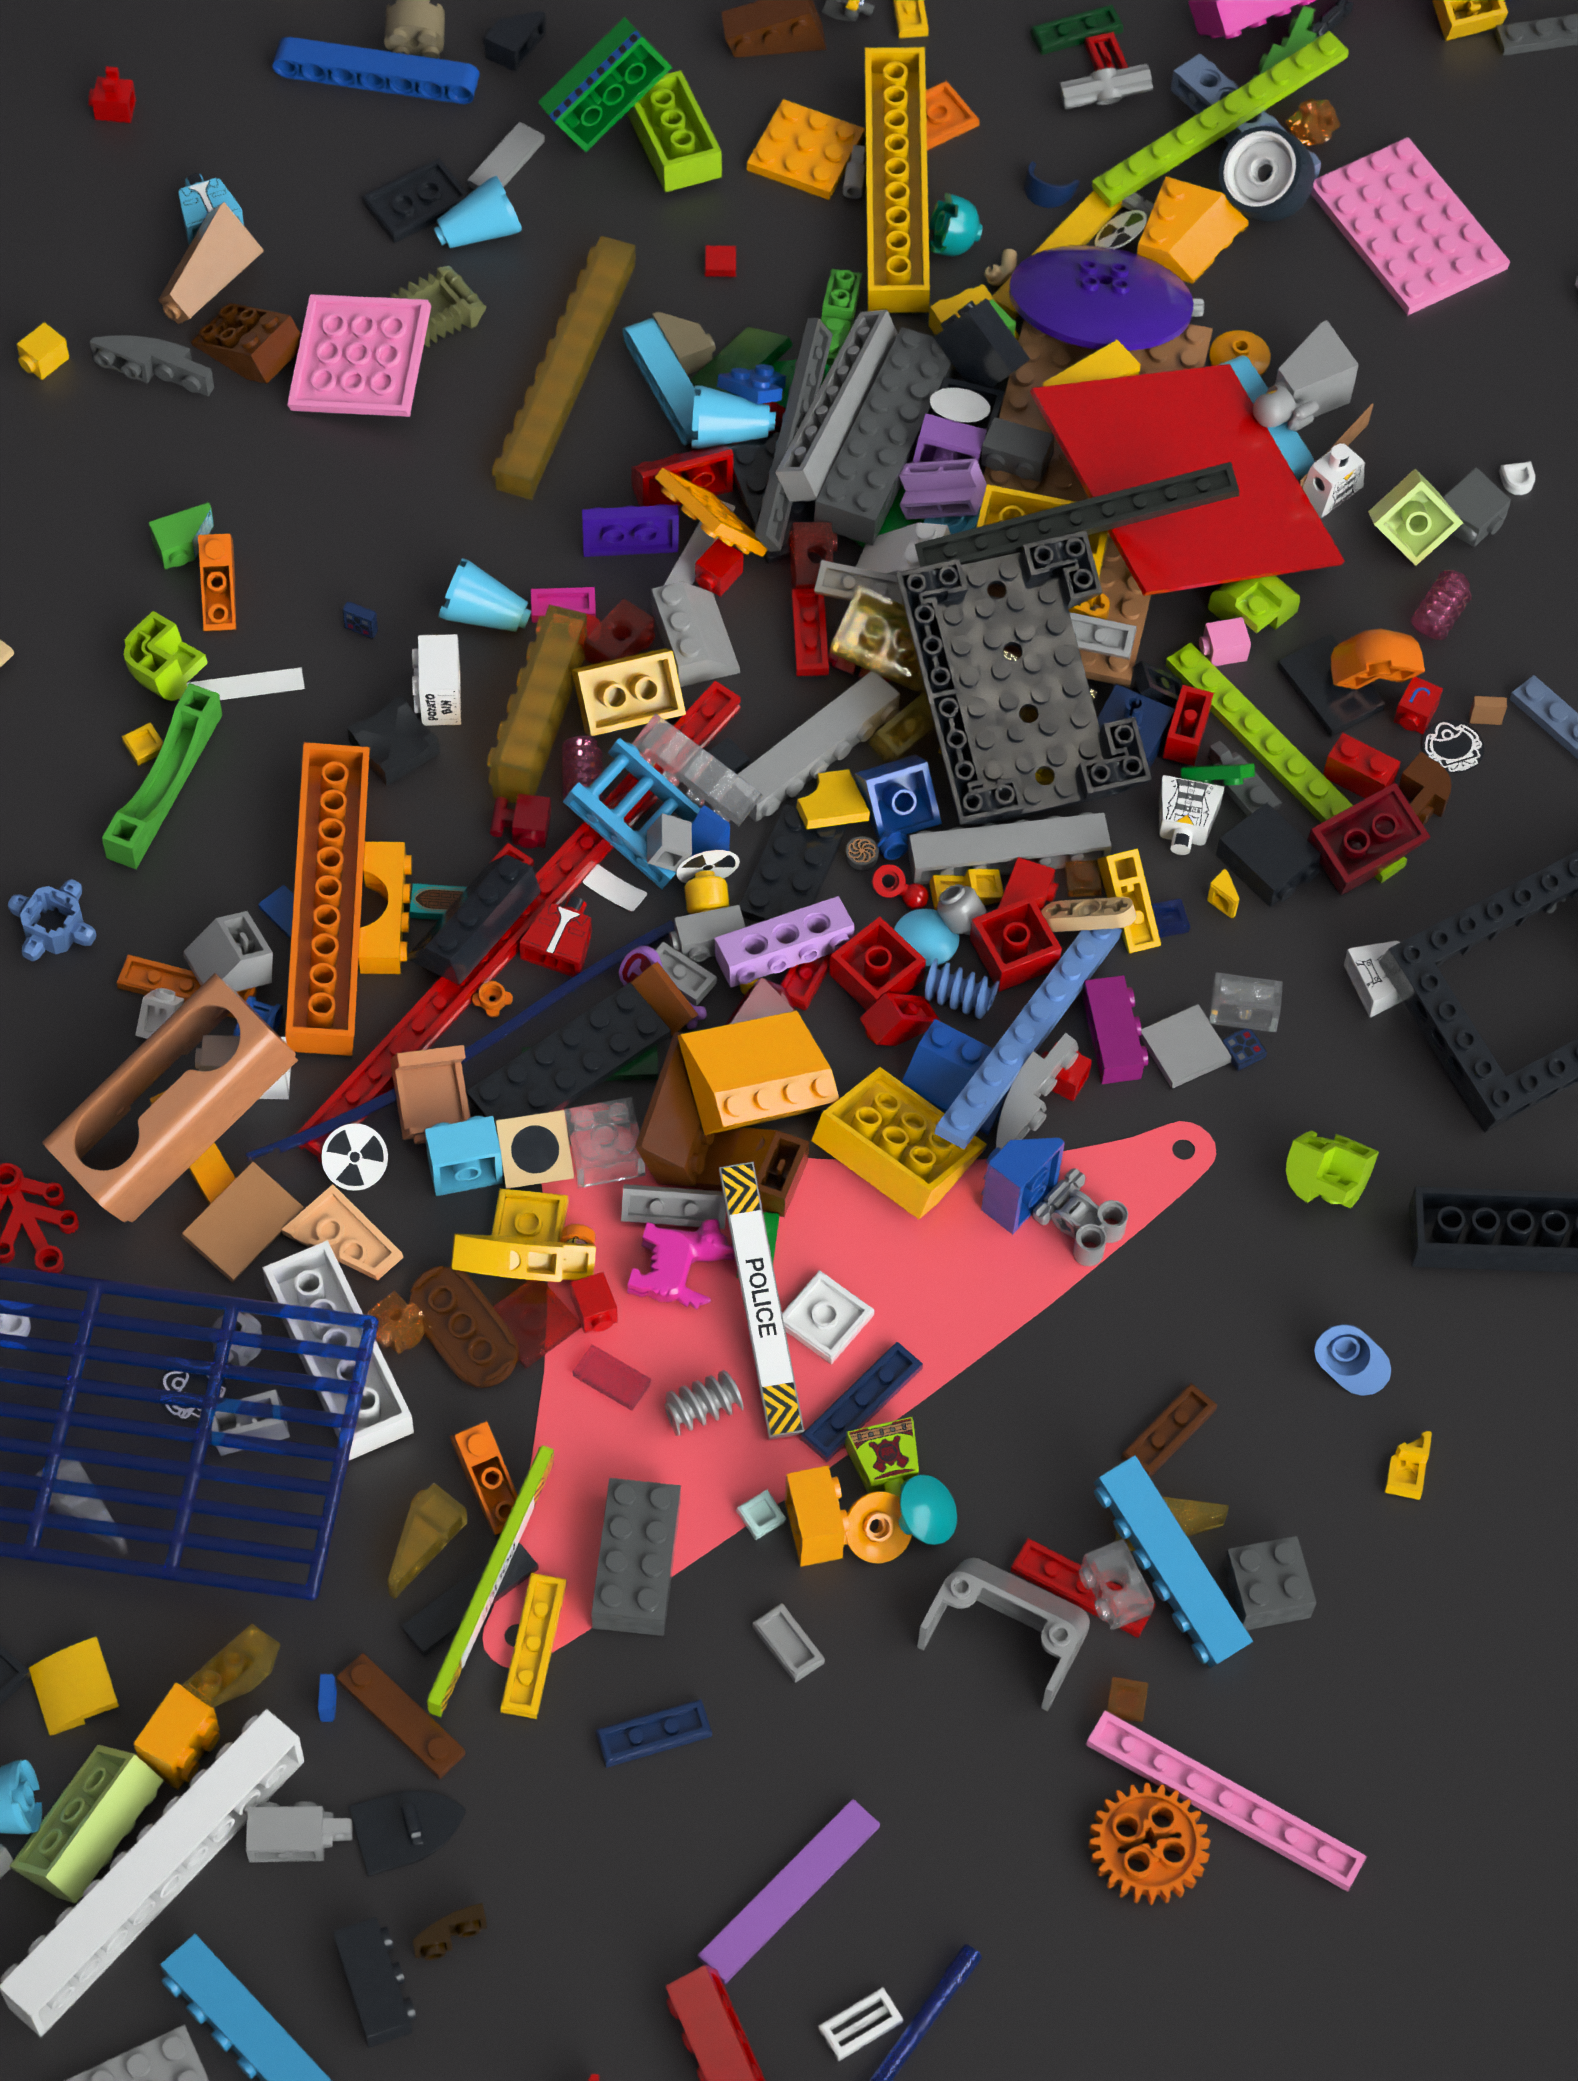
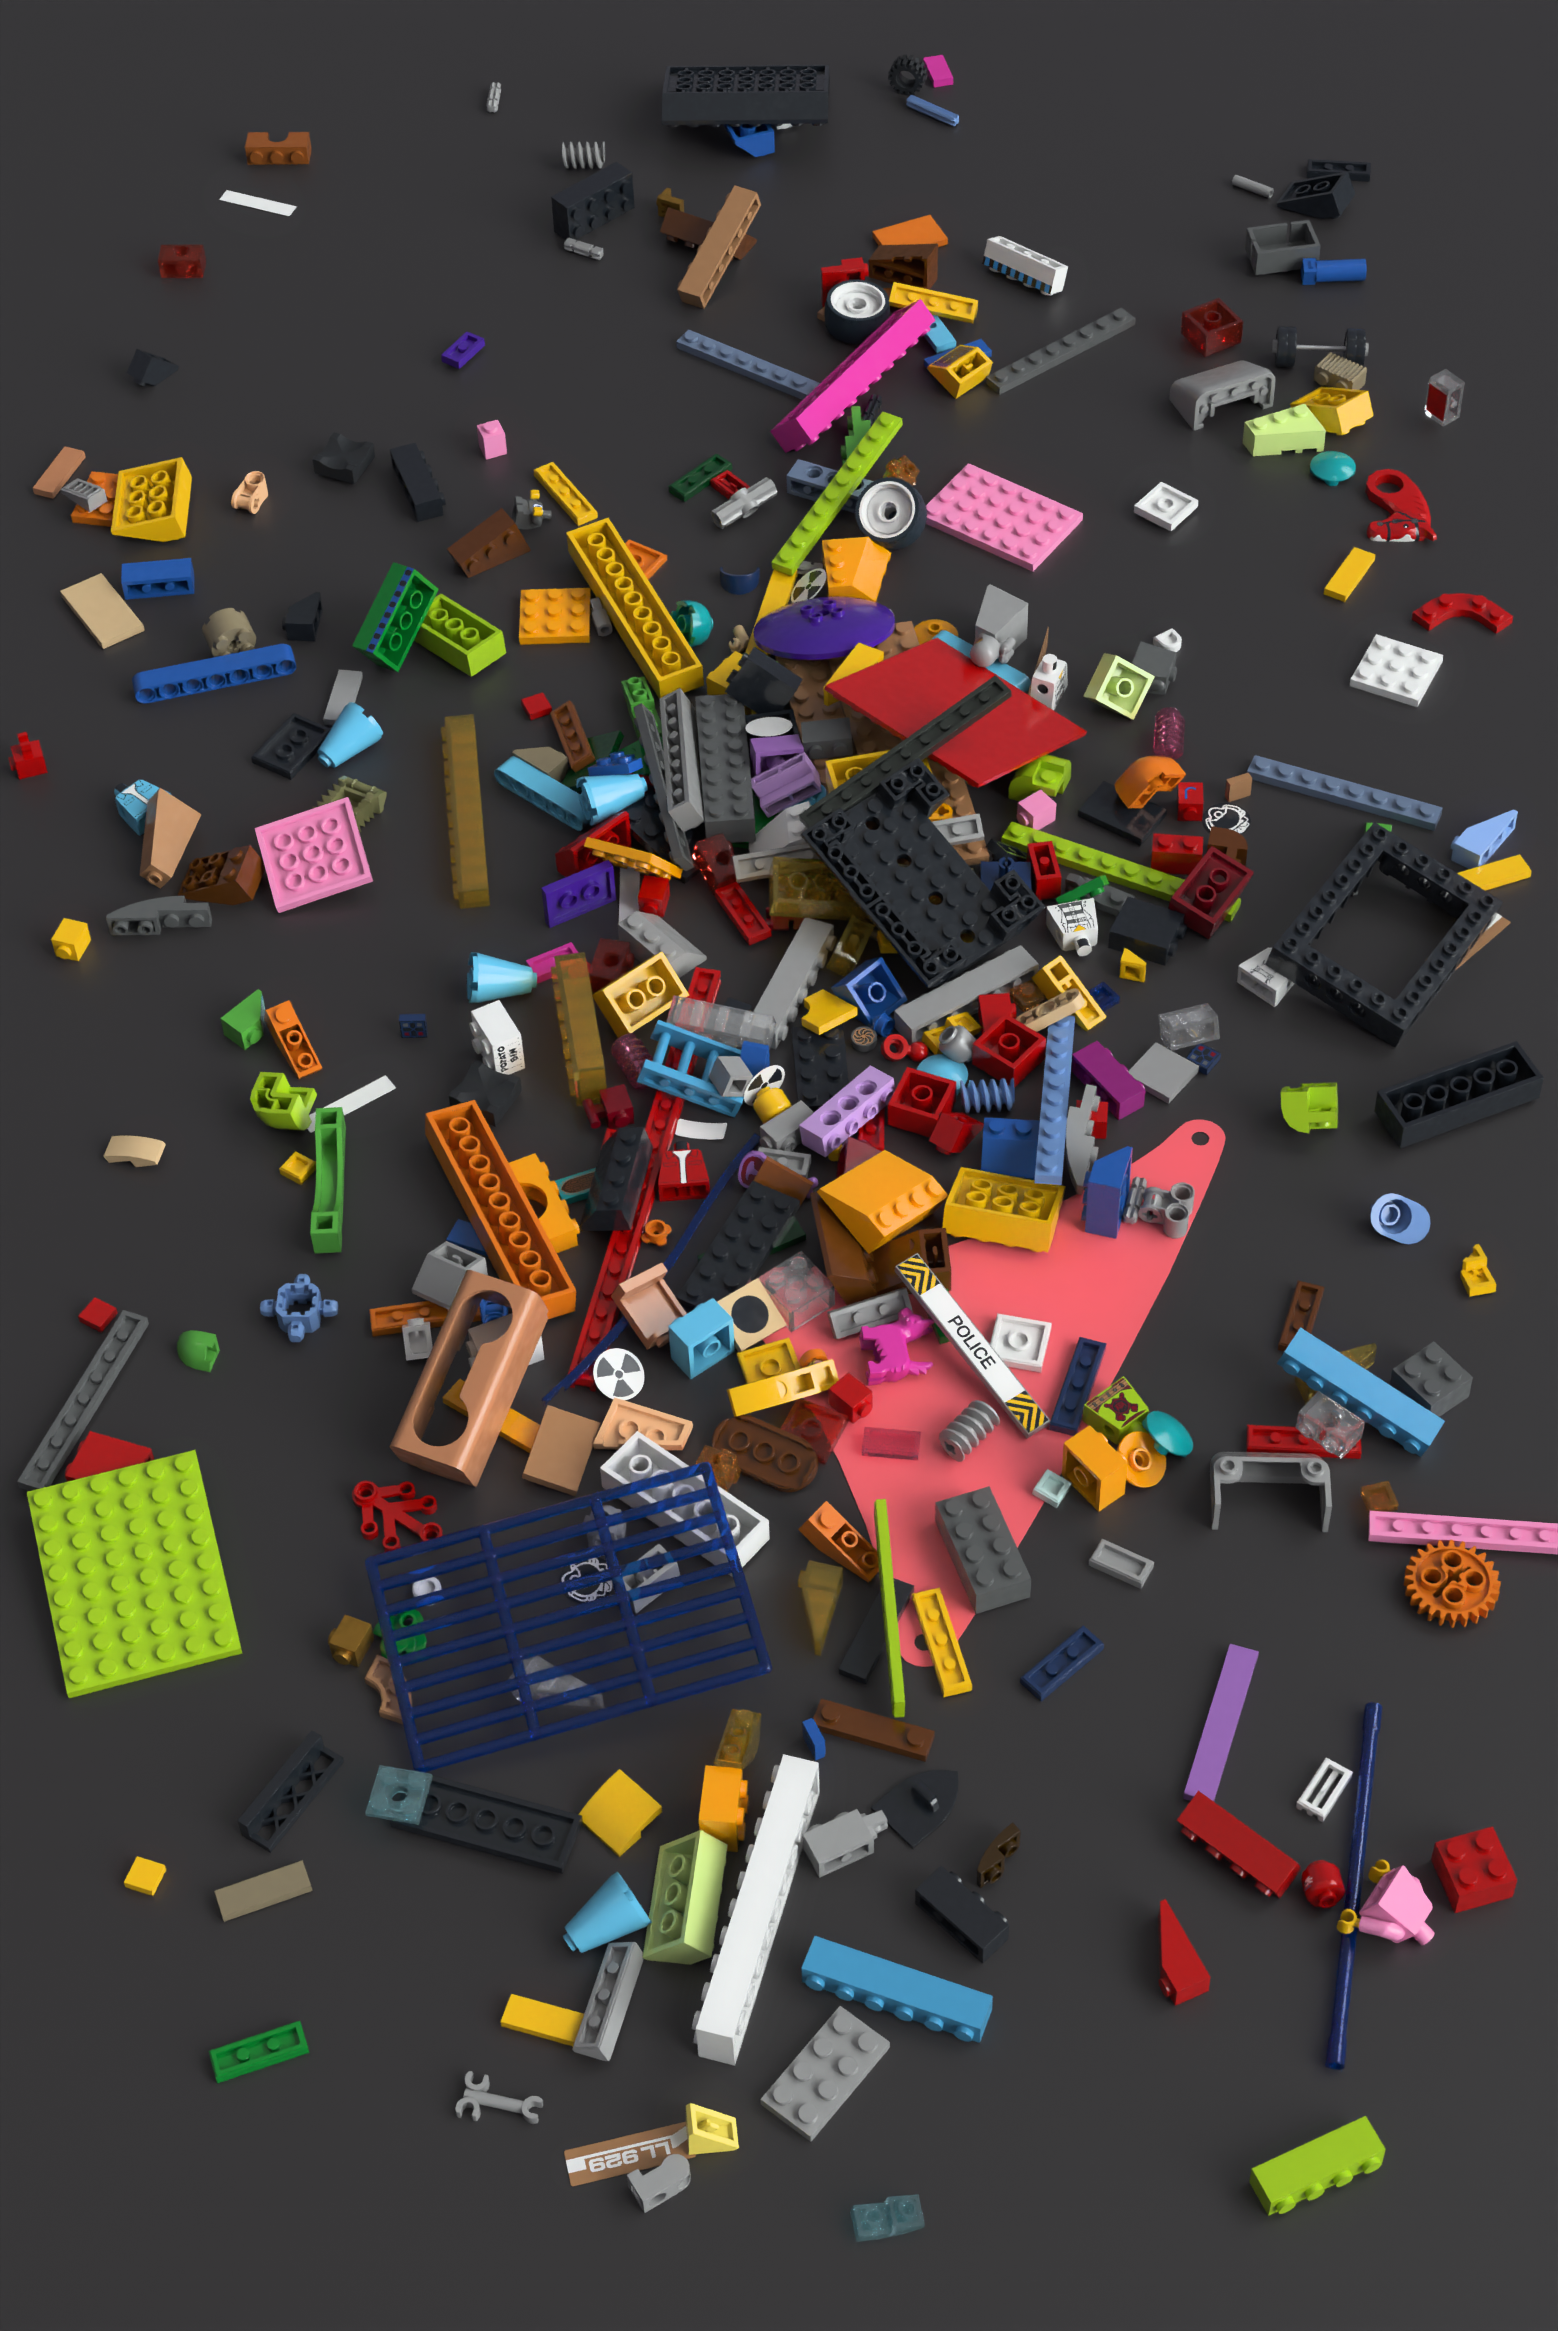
camera: 20 degrees left, 10 degrees down
none -> dark orange tile [550,700,596,773]

